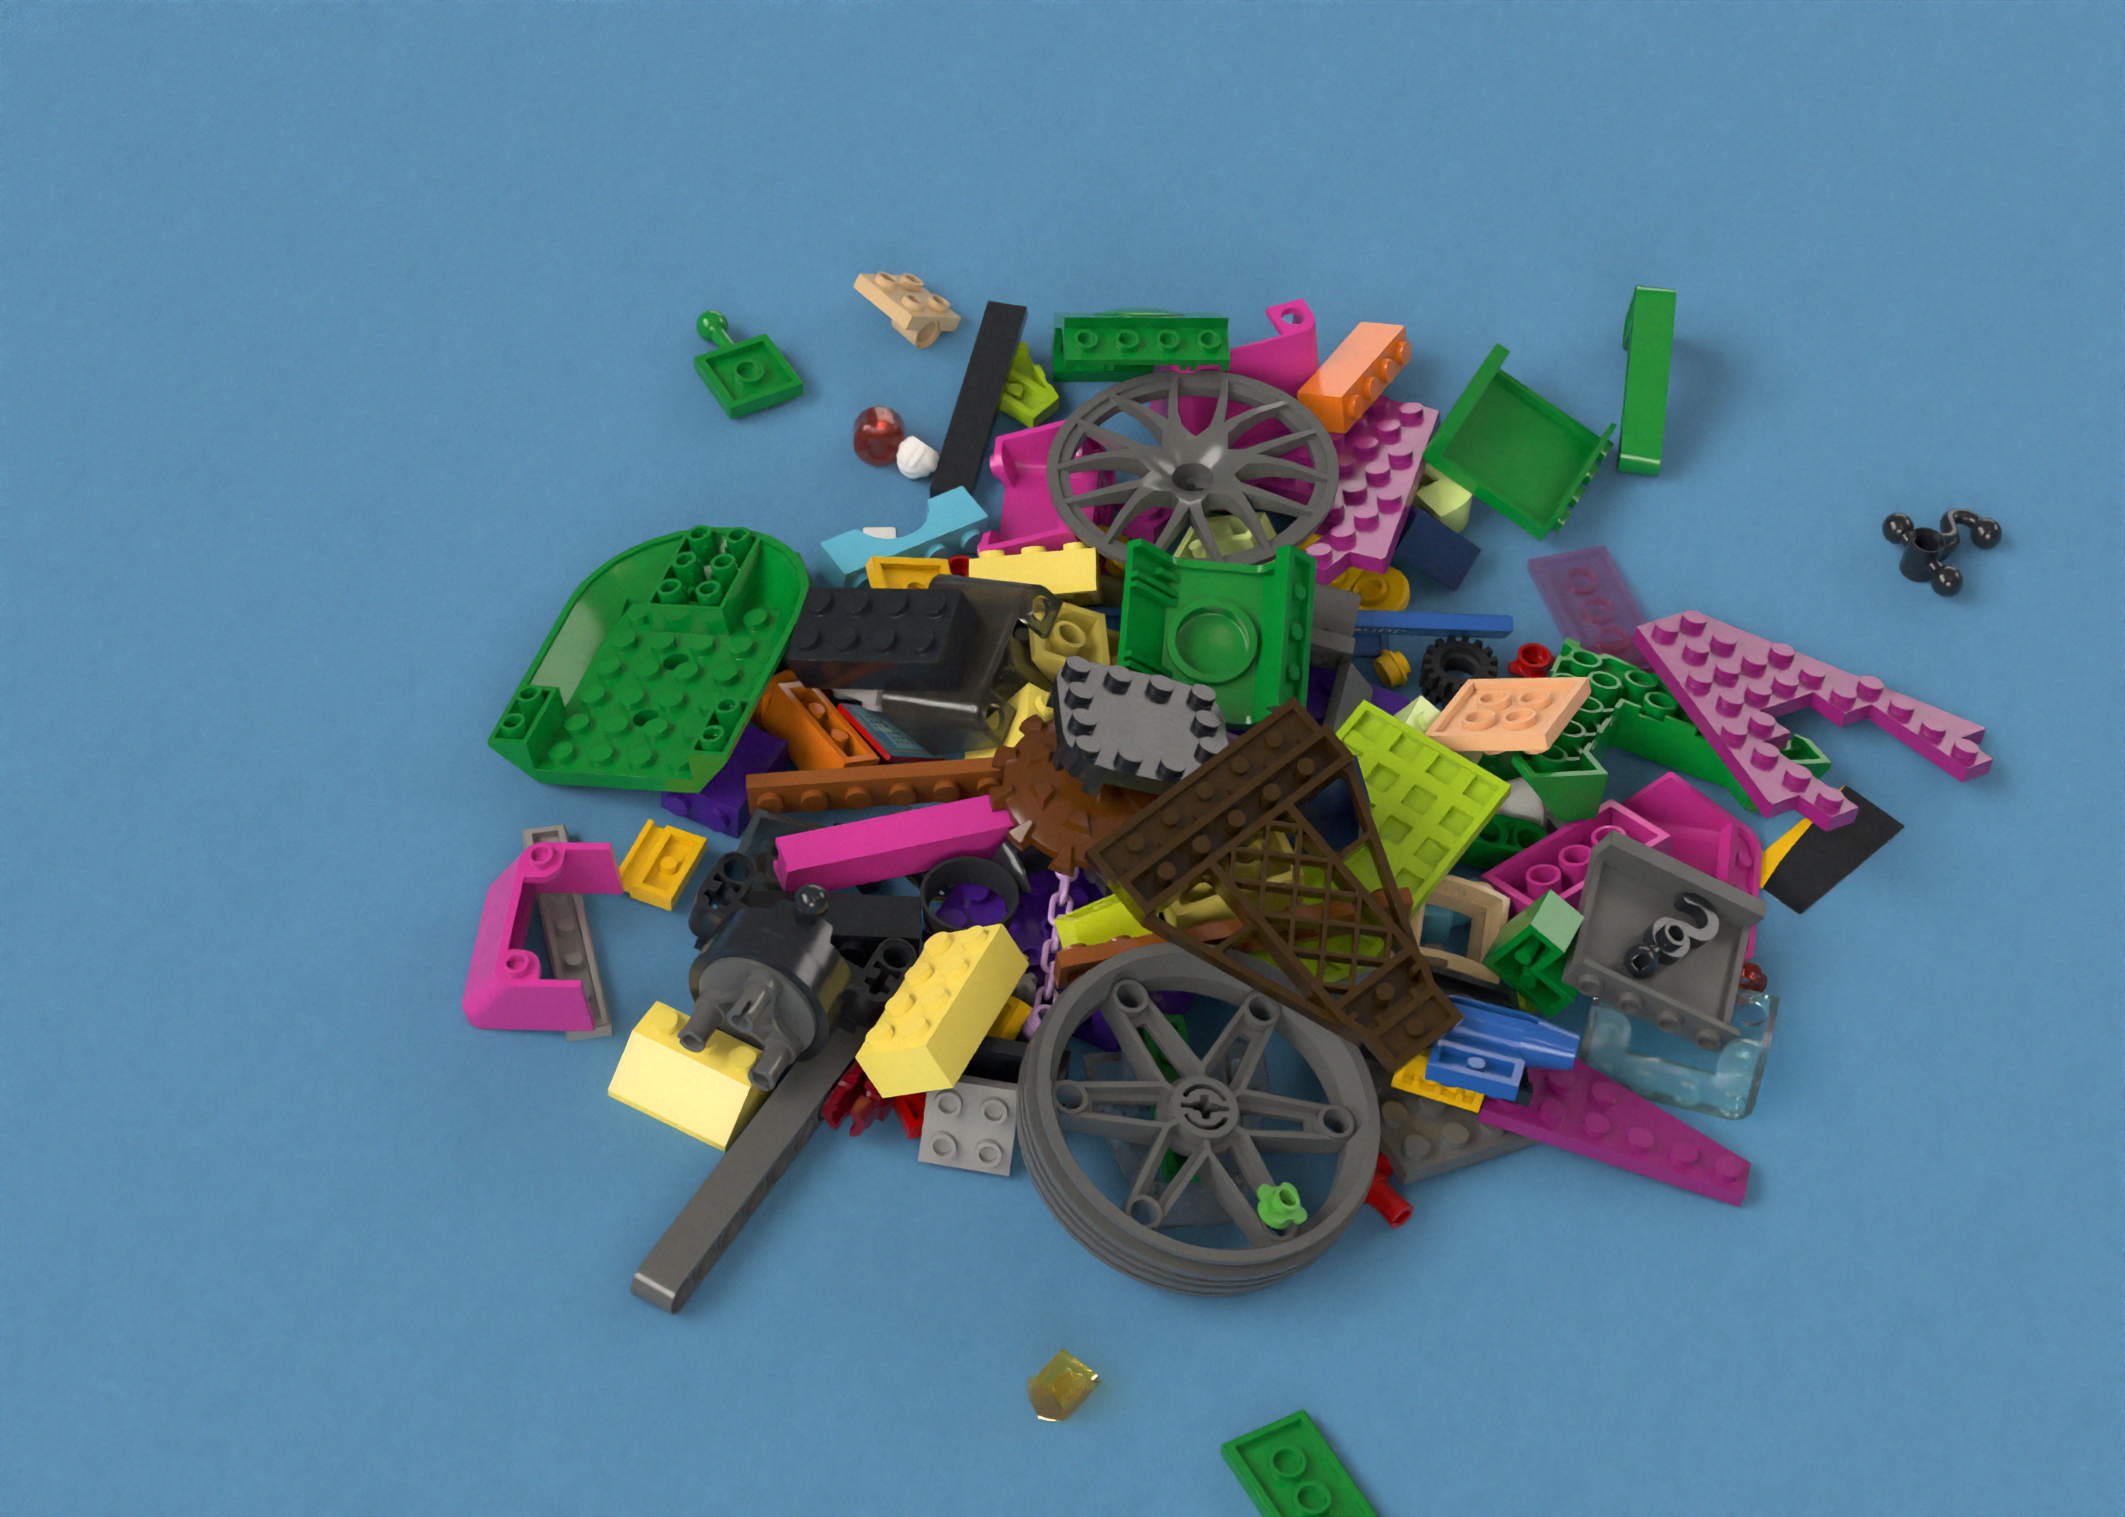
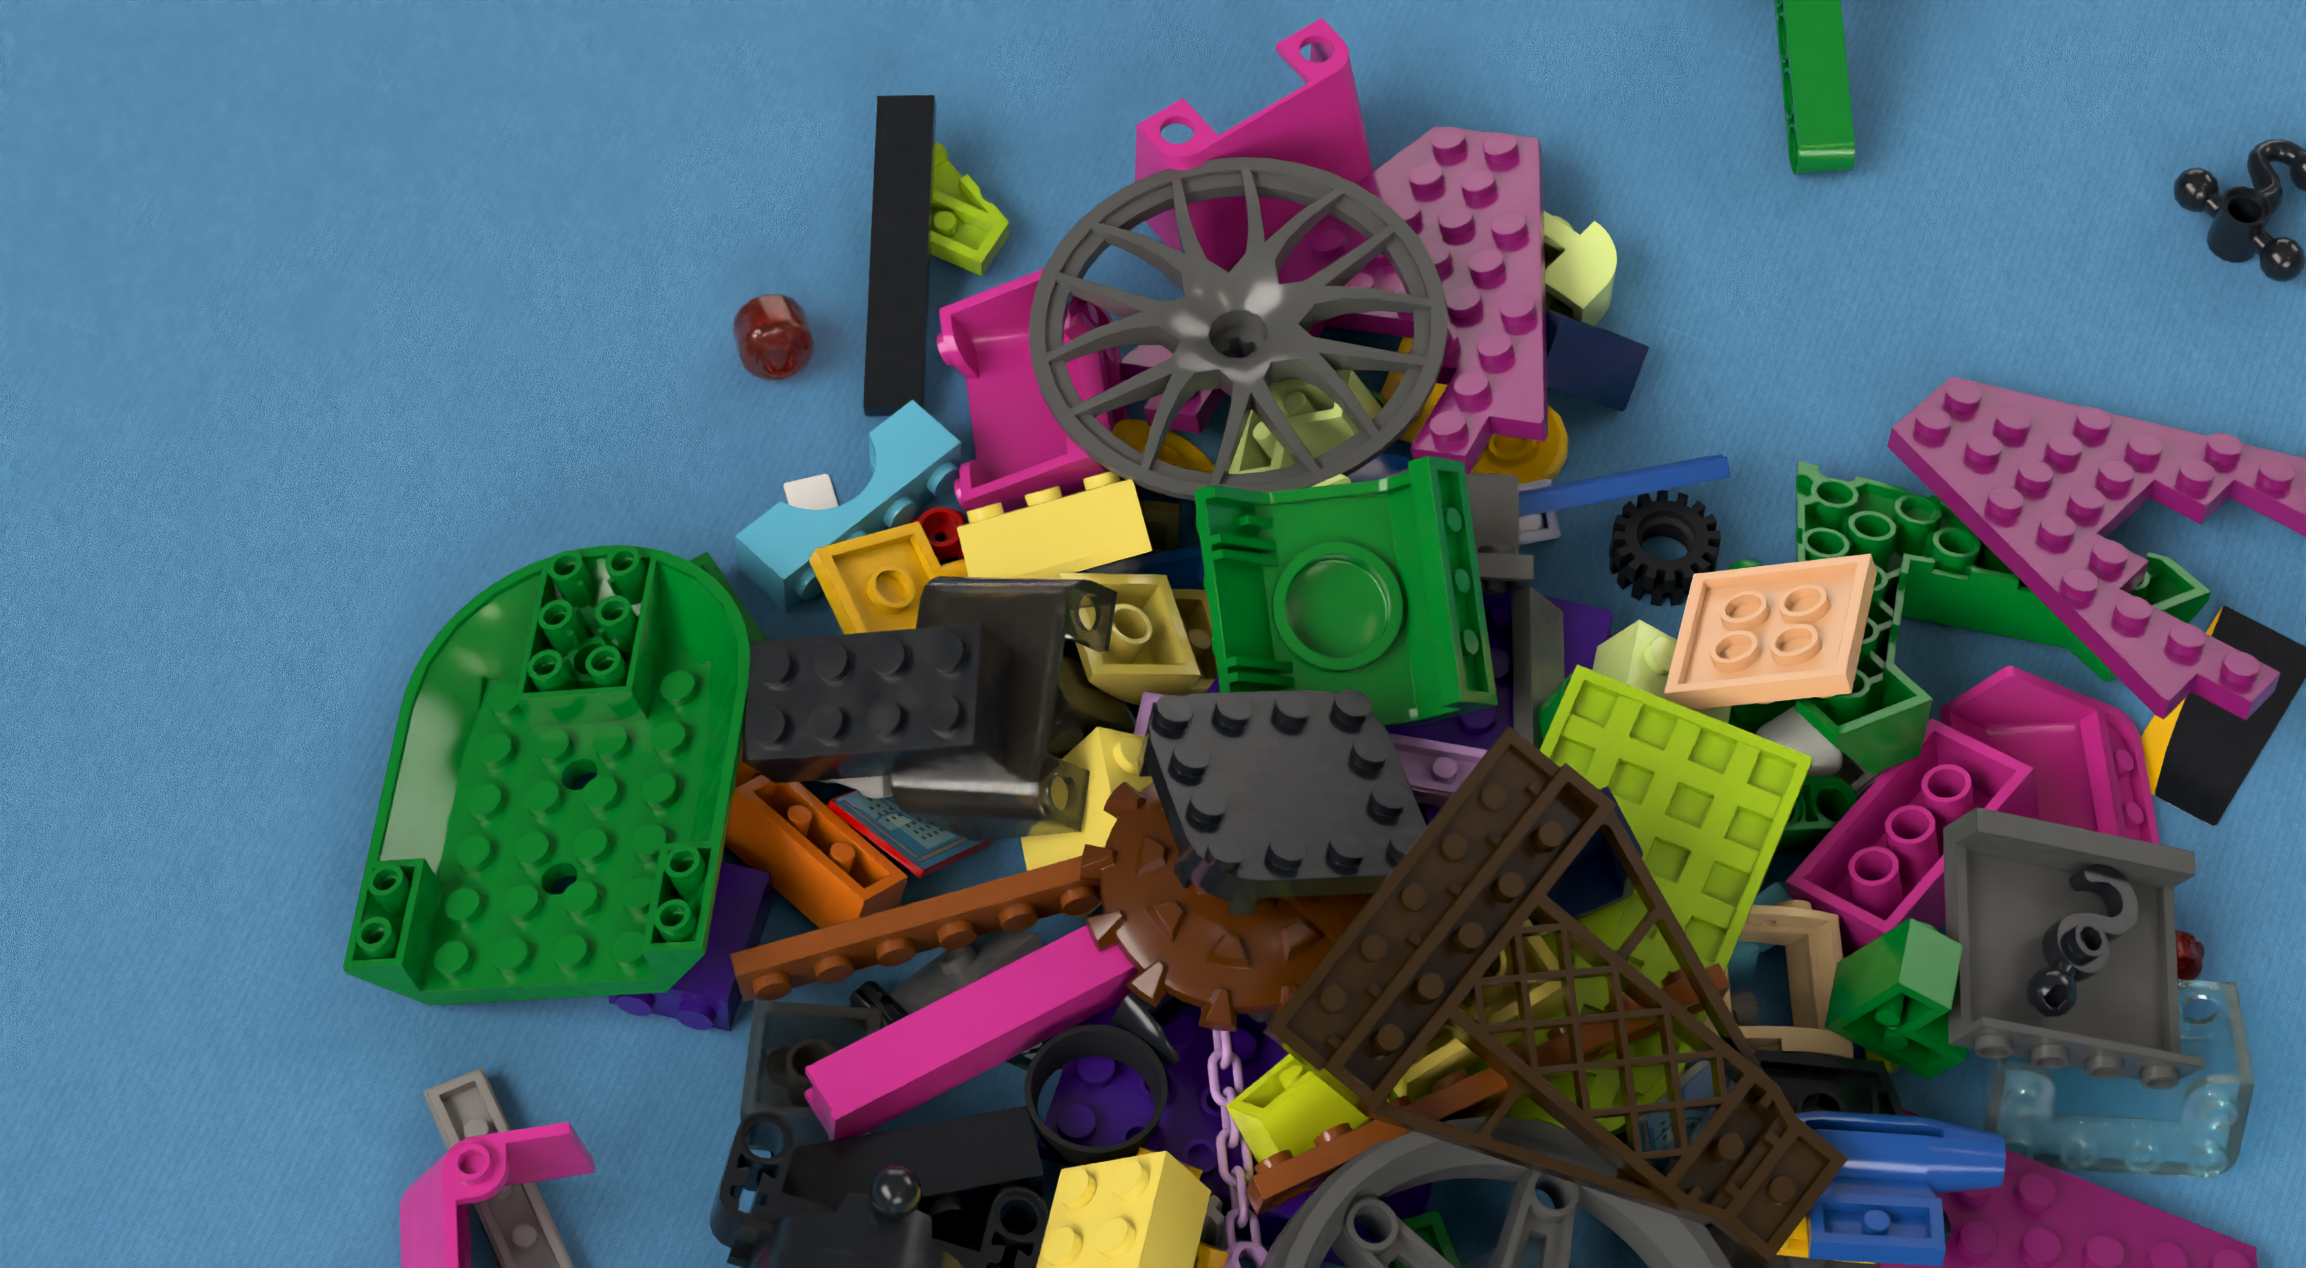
camera: 10 degrees left, 10 degrees up
yellow plate [619,819,707,911] -> none
green plate [694,310,803,420] -> none
tan plate [853,271,961,349] -> none
white piece [896,435,940,479] -> none
green panel [1051,308,1230,382] -> none
orange brick [1297,322,1411,434] -> none
yellow plate [1373,649,1411,689] -> none
green panel [1421,343,1617,541] -> none
red plate [1508,643,1556,678] -> none
tile [1527,545,1656,674] -> none

